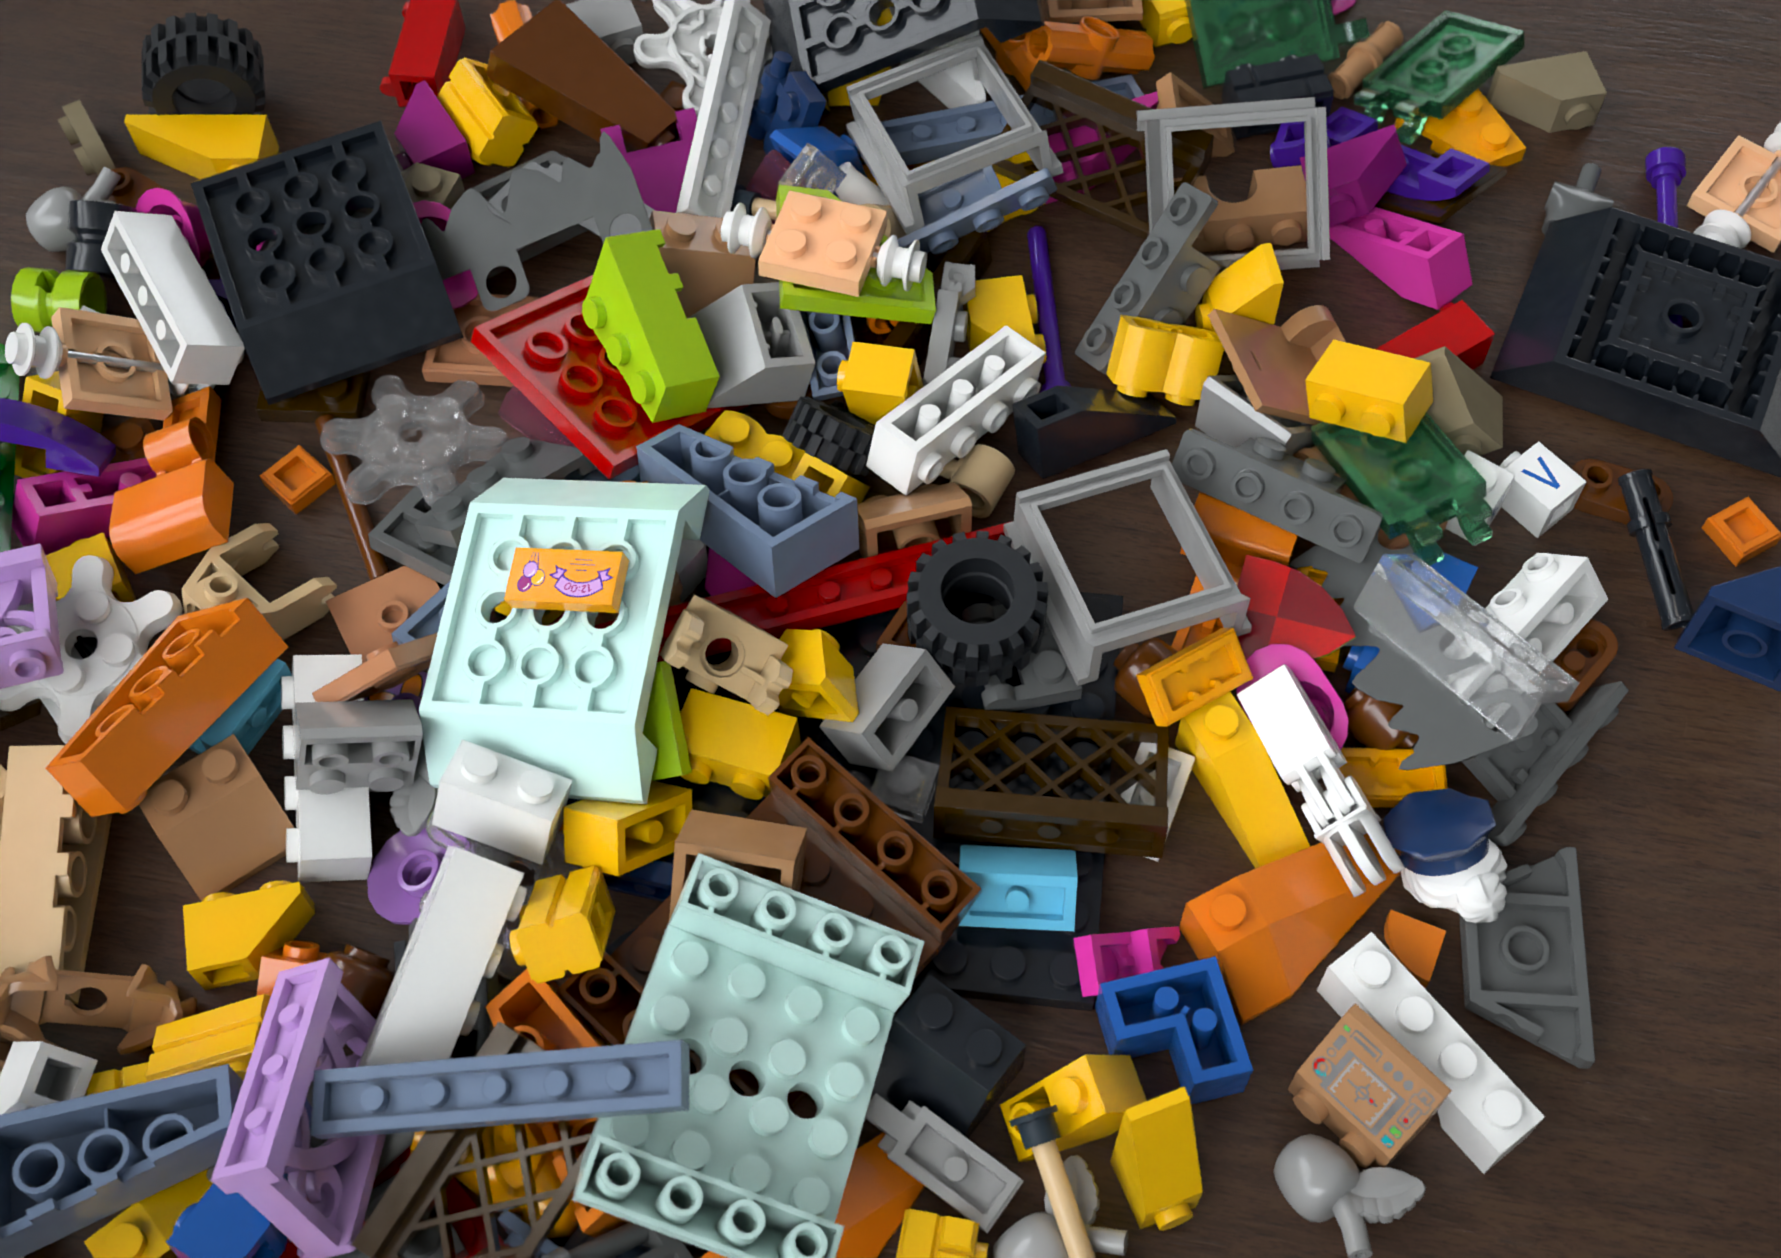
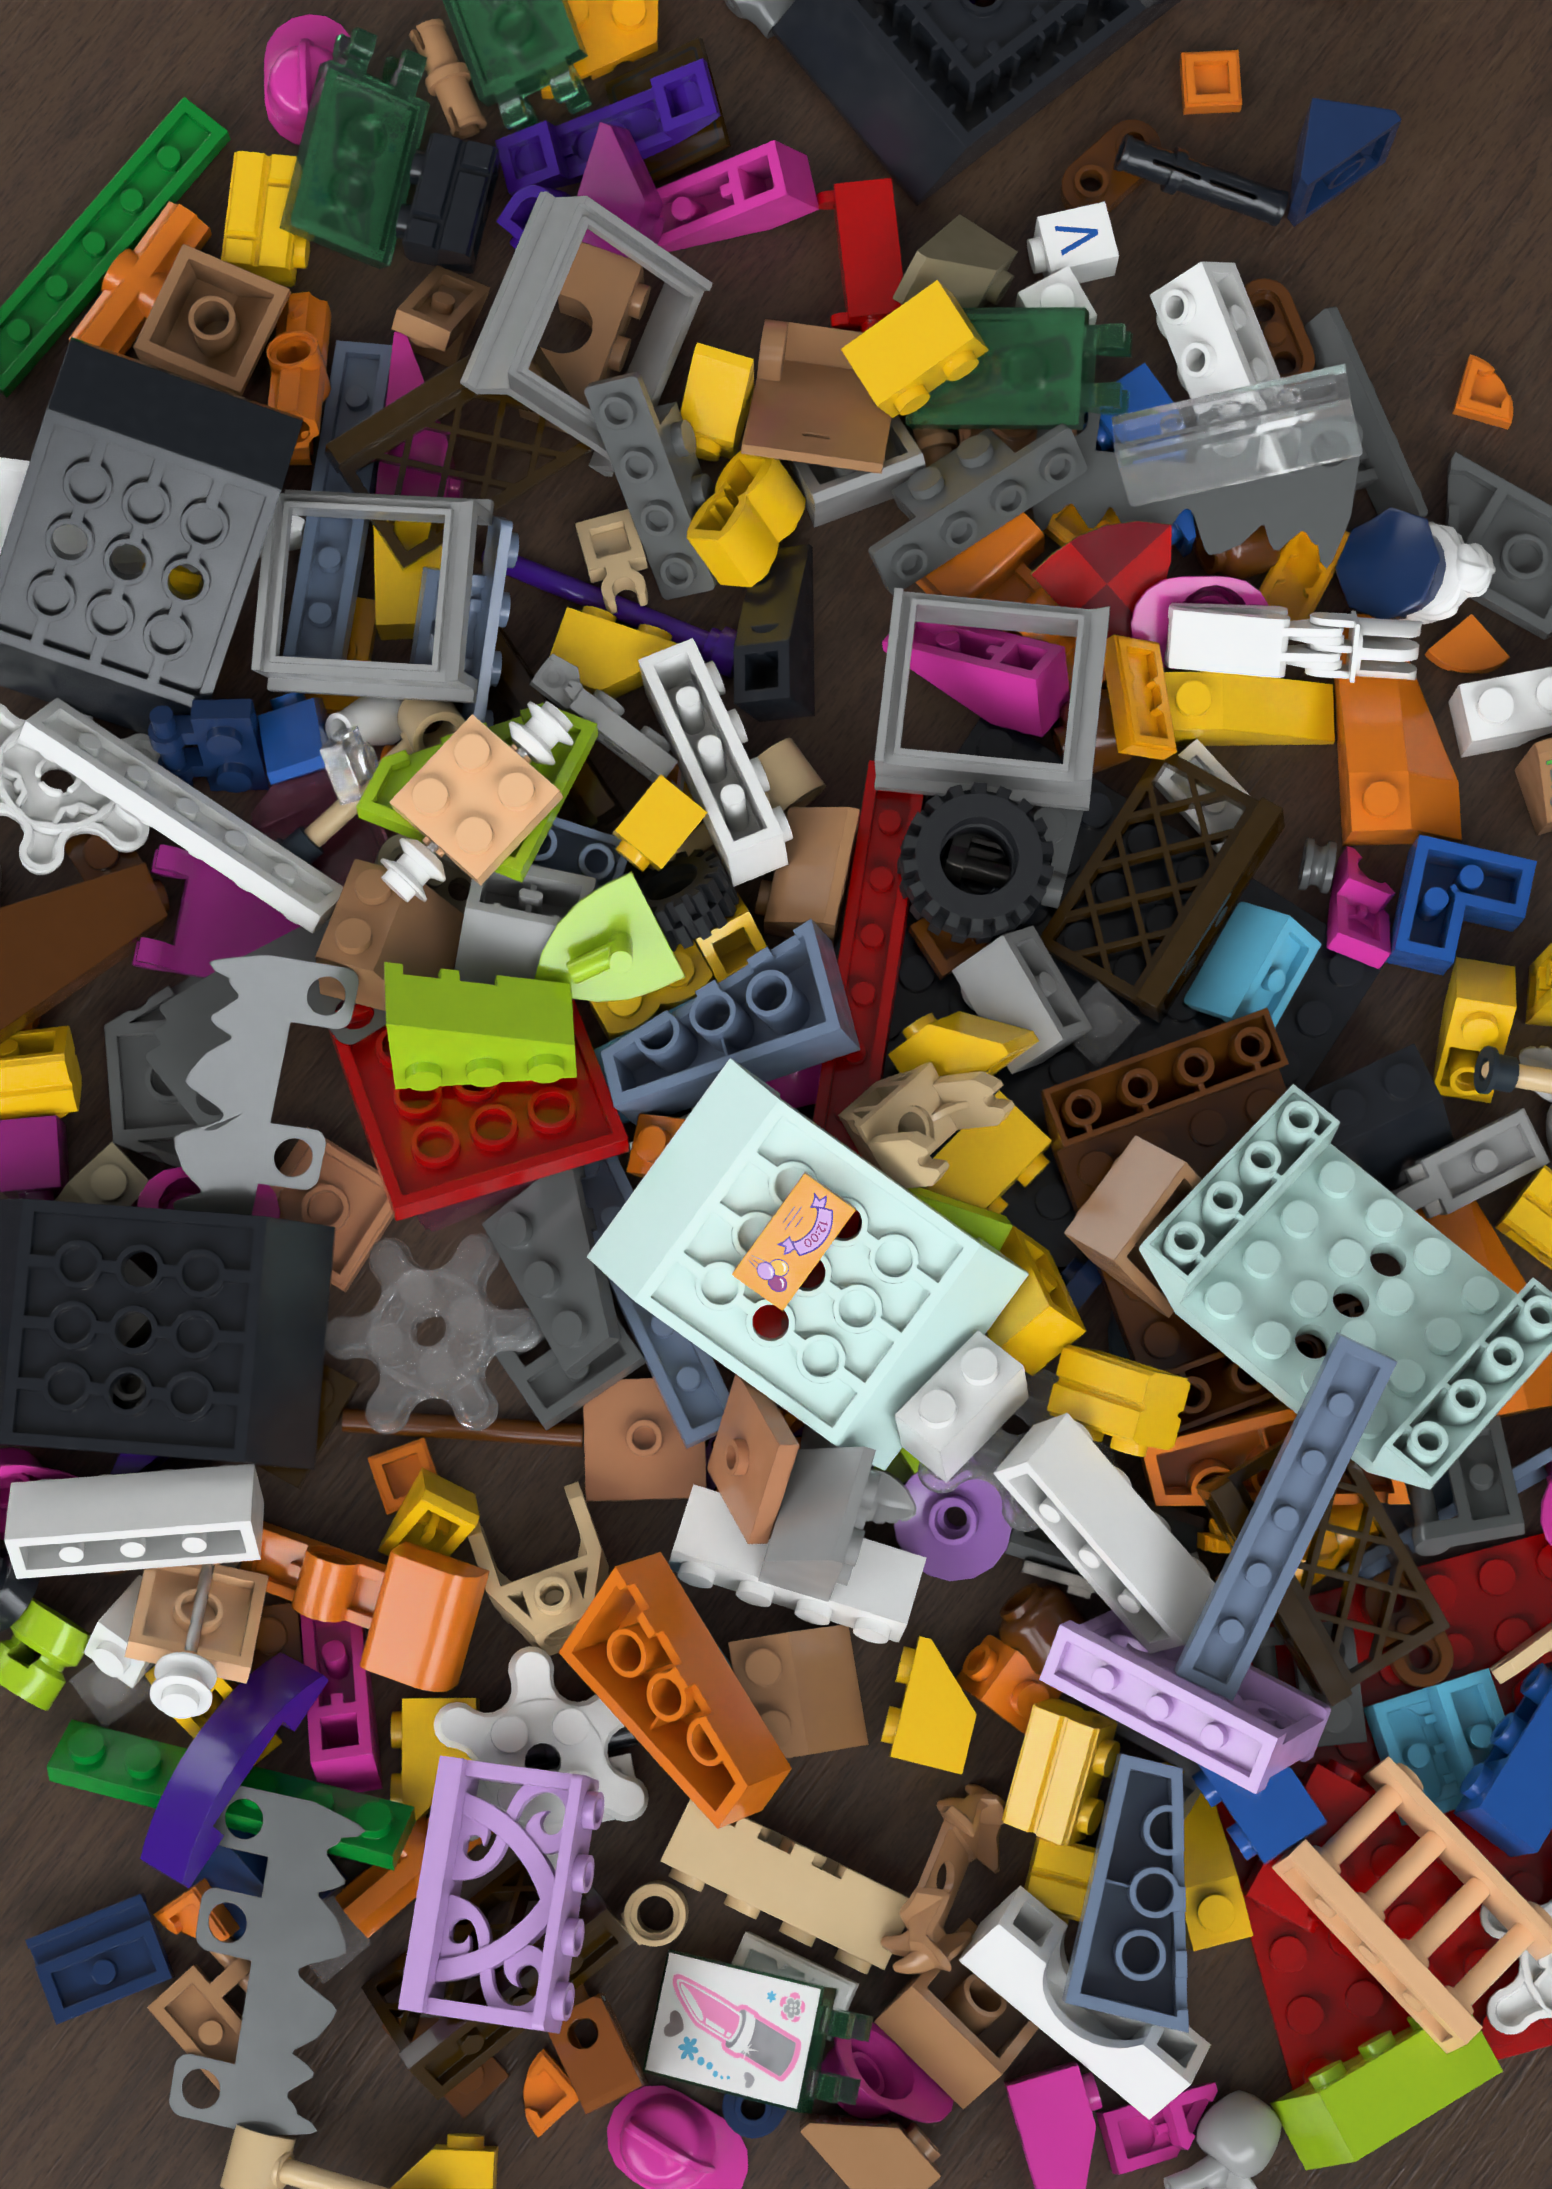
camera: 65 degrees left, 20 degrees up
none -> yellow slope [378,1468,480,1556]
none -> lime shield [534,871,685,1002]
none -> tan plate [575,509,648,614]
none -> dark pink slope [882,622,1070,737]
none -> dark grey bush [1298,837,1337,894]
none -> orange tile [1452,354,1513,430]

